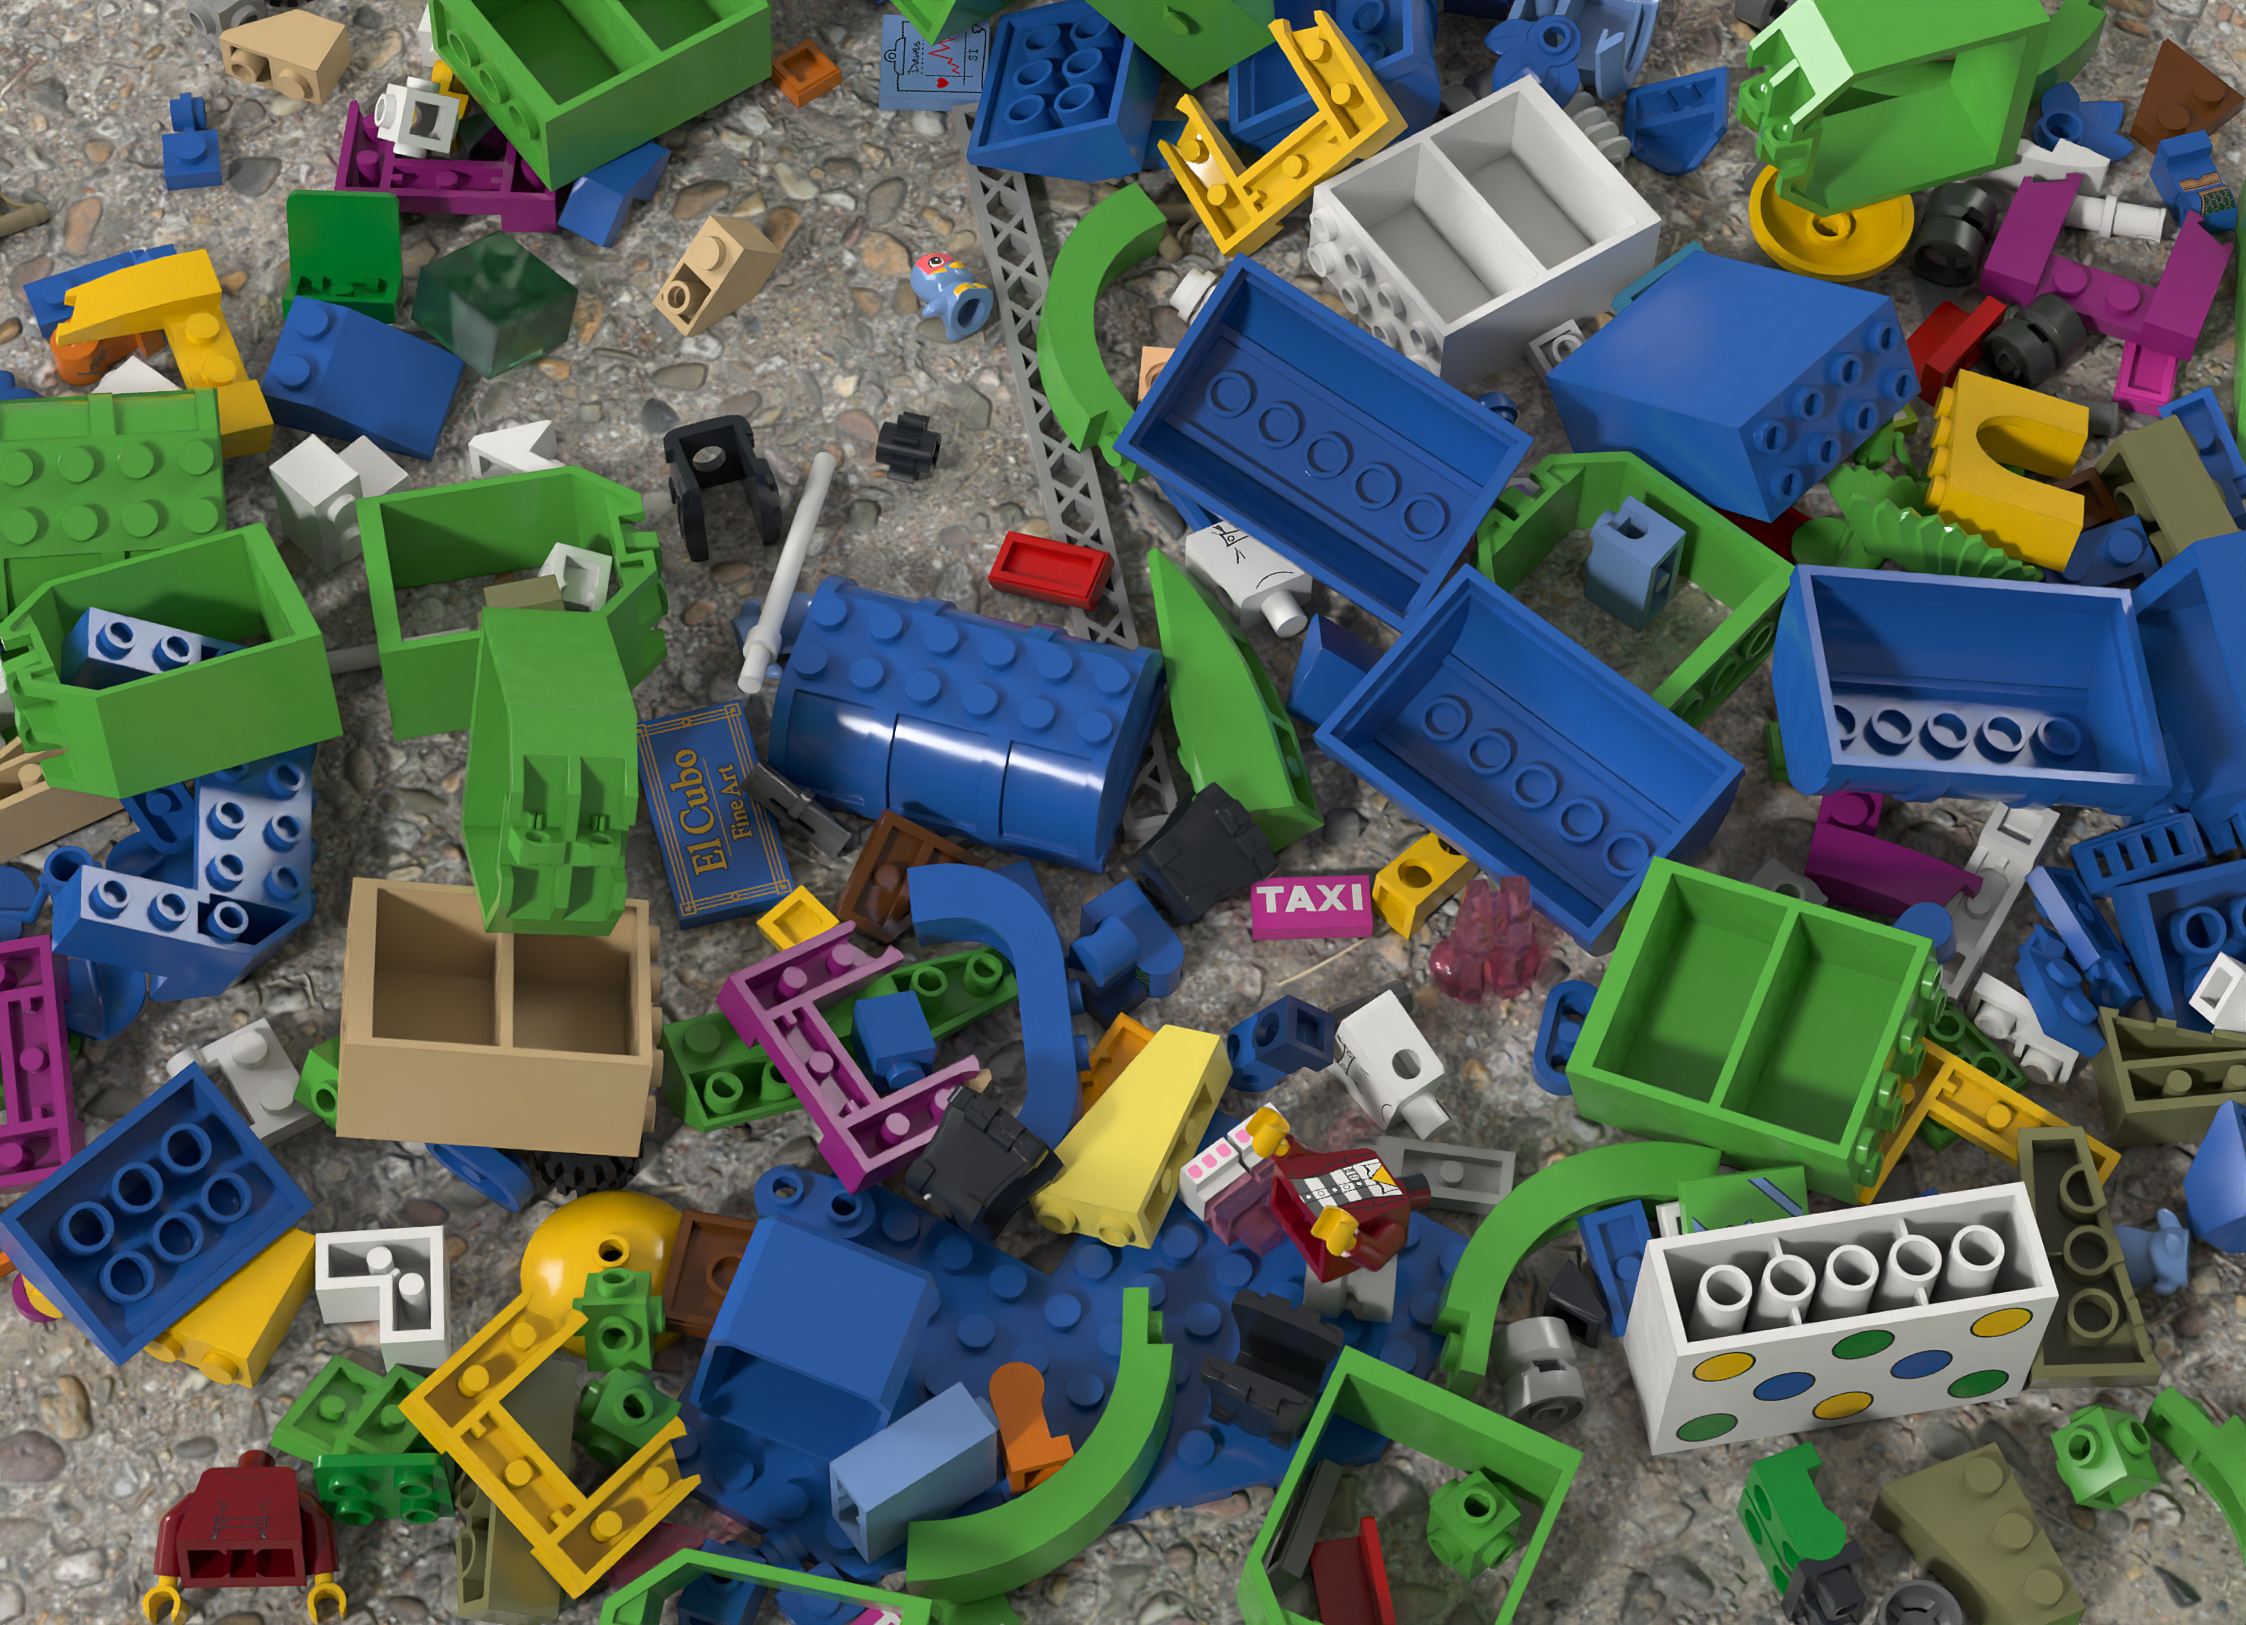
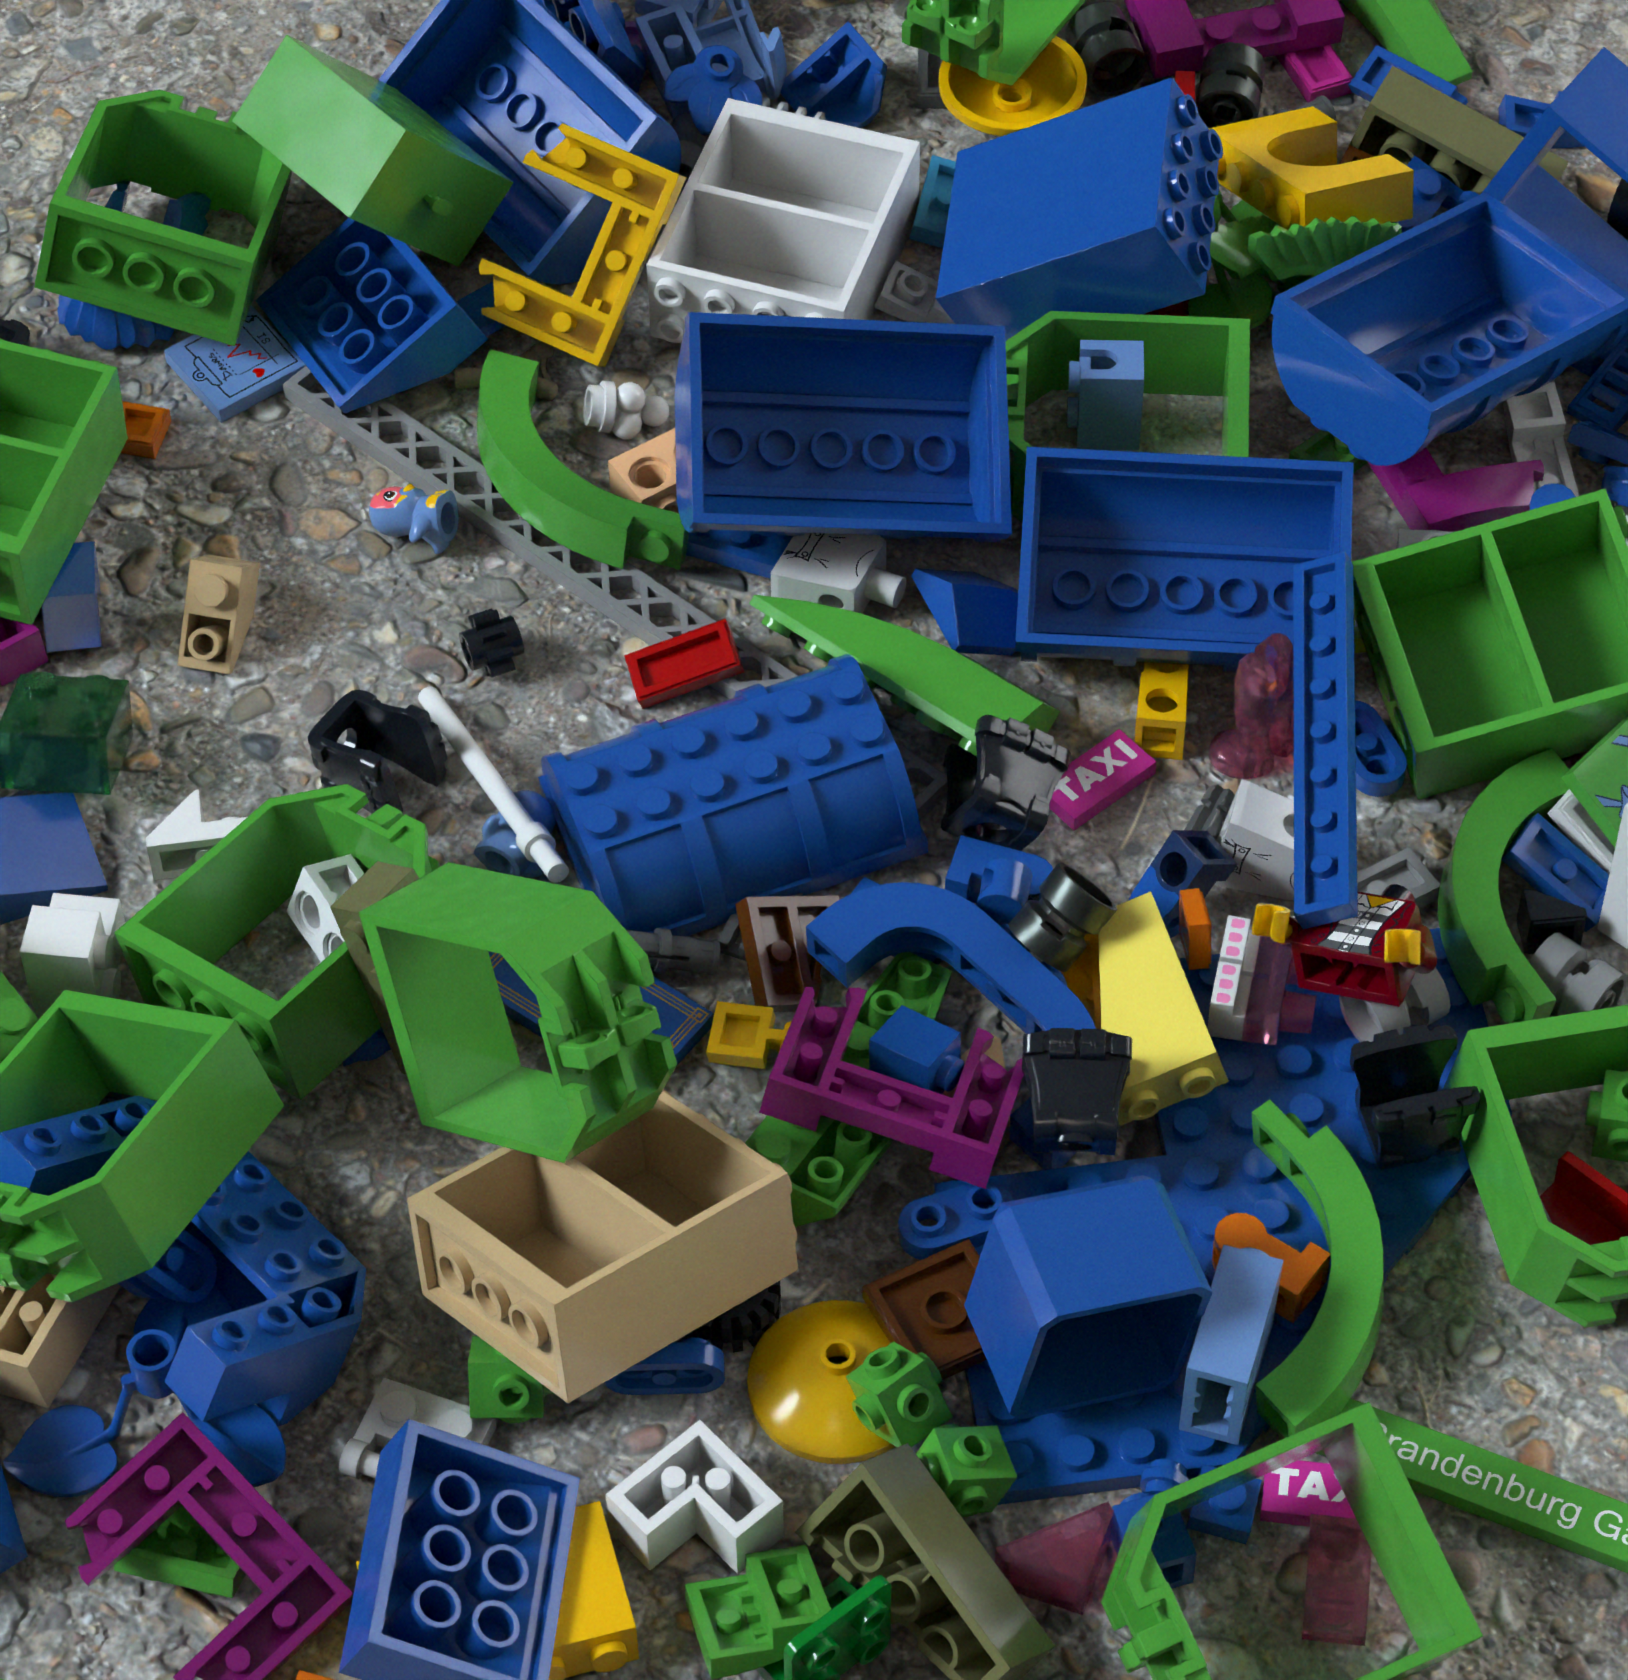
camera: 35 degrees left, 5 degrees down
yellow wedge [397,1290,701,1599] -> none
none -> pearl dark grey wheel [1009,862,1117,972]
none -> orange tile [1179,888,1212,970]
none -> blue plate [1293,551,1358,929]

